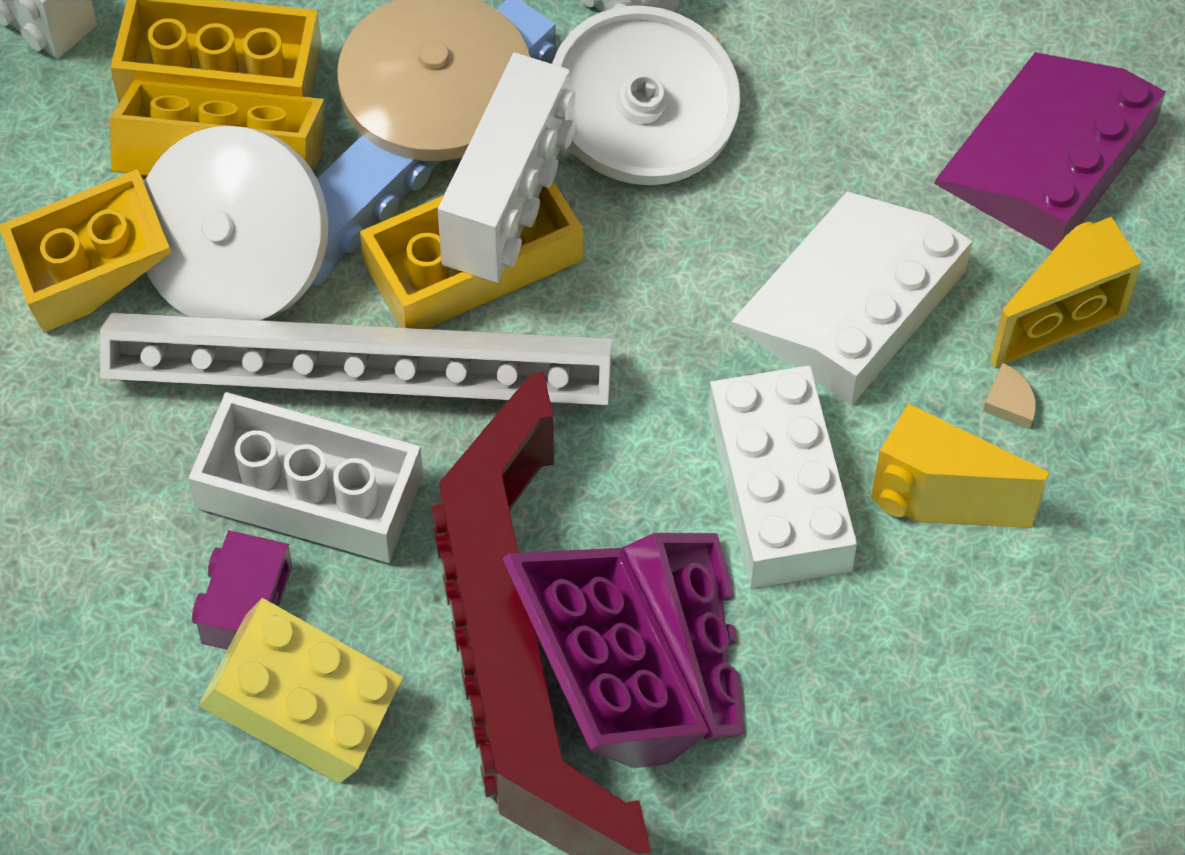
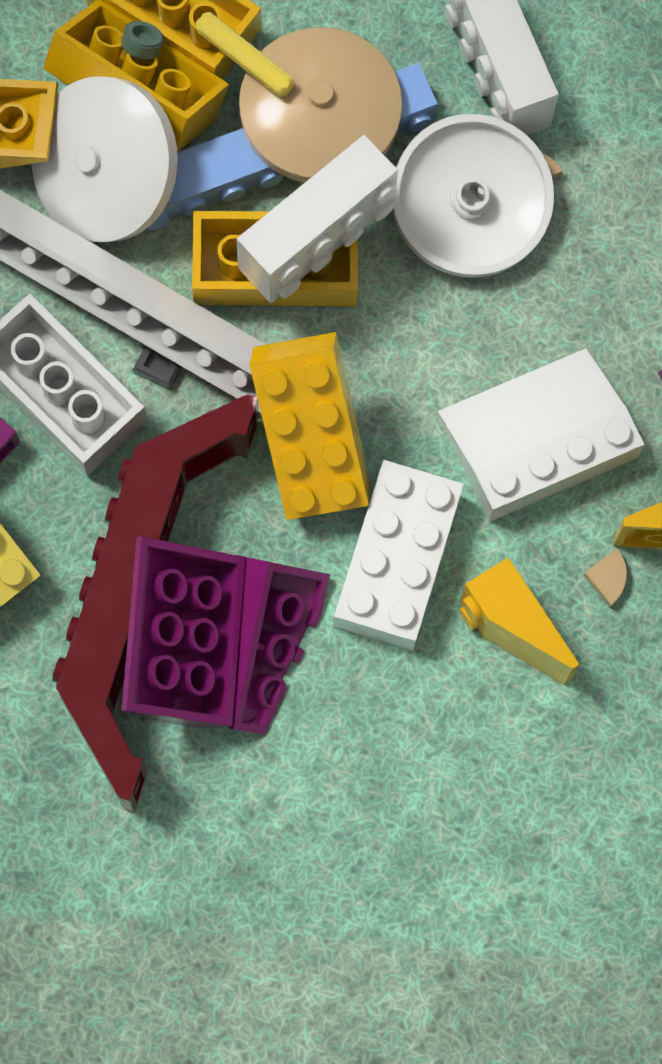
camera: 25 degrees right, 15 degrees up
none -> sand green tile [121,21,164,59]
none -> dark grey tile [133,345,182,390]
none -> light yellow axle [195,12,295,98]
none -> yellow brick [249,332,371,520]

